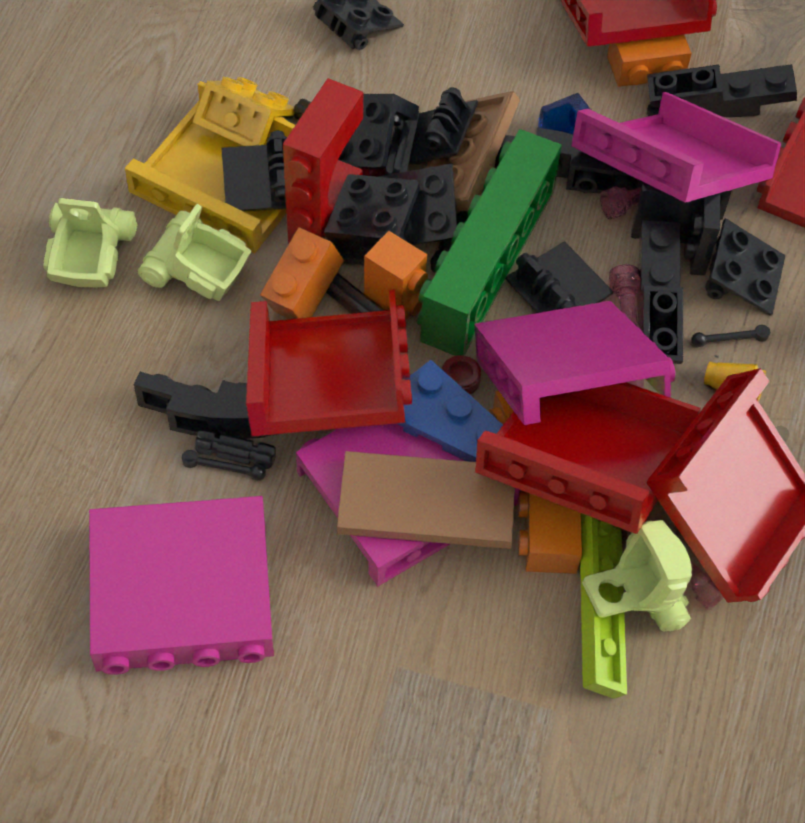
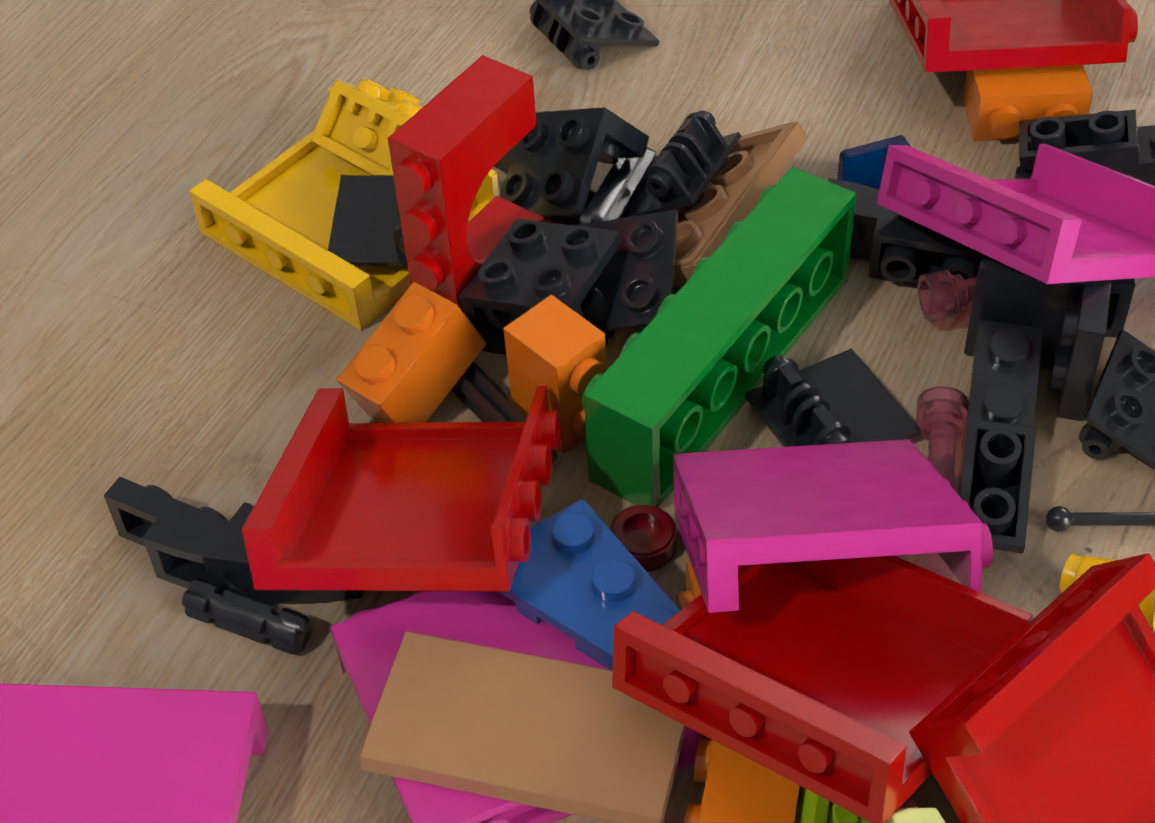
camera: 15 degrees right, 10 degrees down
yellowish green piece [43,198,138,288] -> none
yellowish green piece [138,204,252,301] -> none
black hinge [182,450,266,481] -> none

